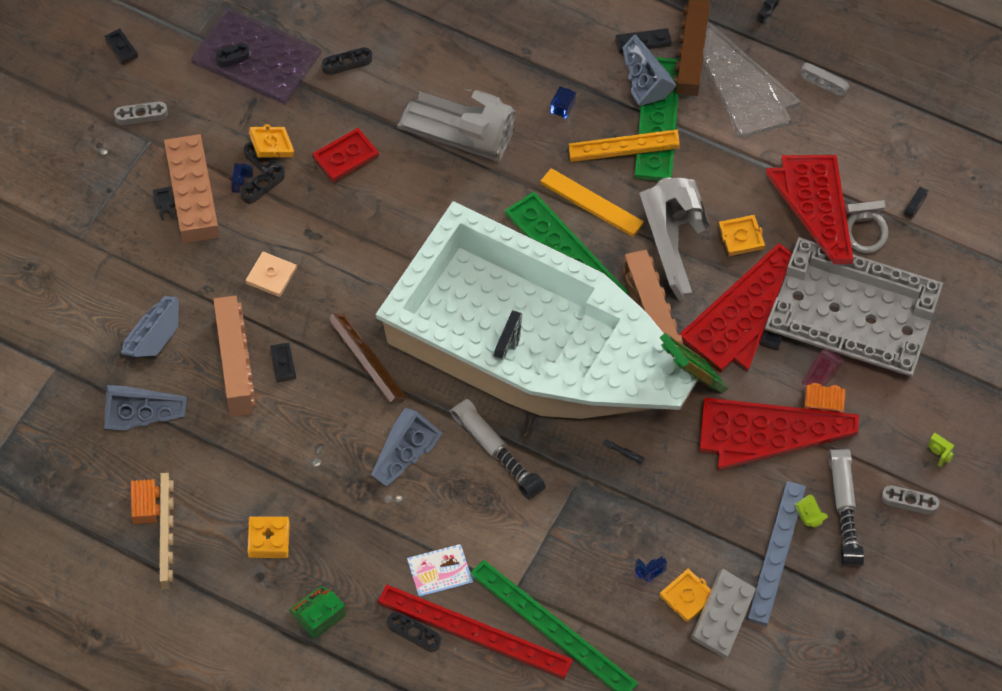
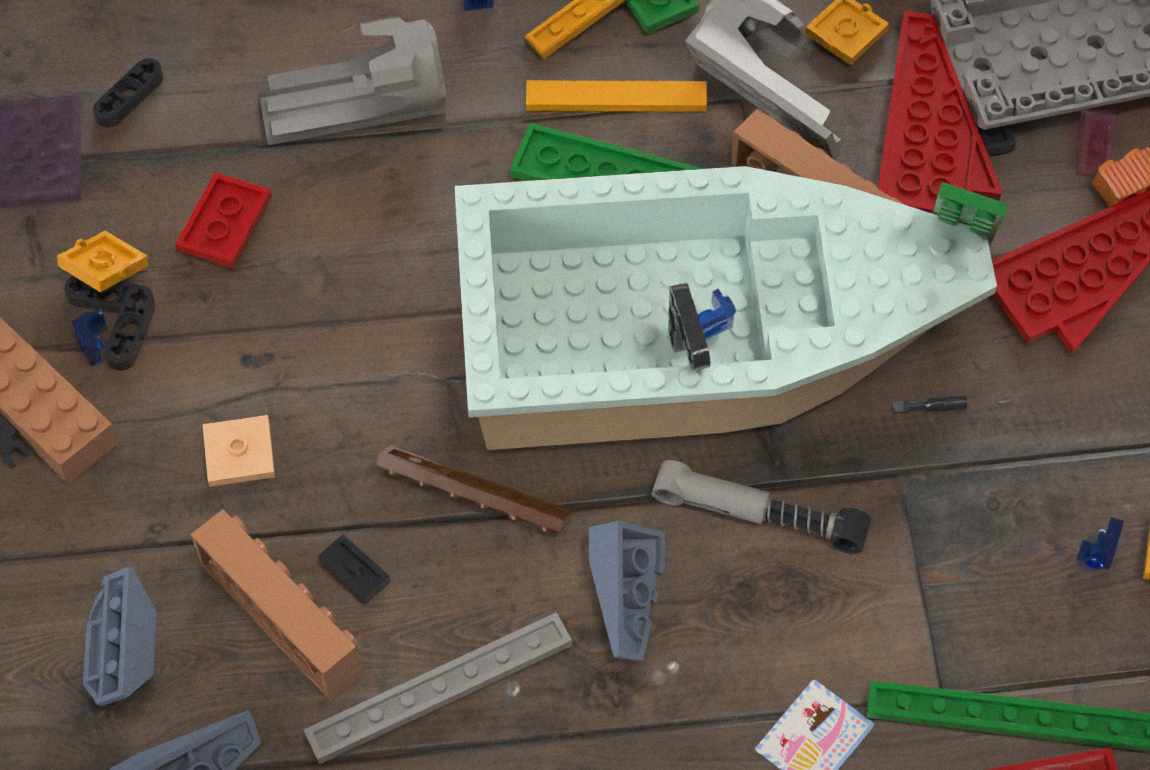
camera: 30 degrees left, 0 degrees up
none -> light grey plate [304,612,572,764]
none -> clear blue bracket [698,288,736,340]

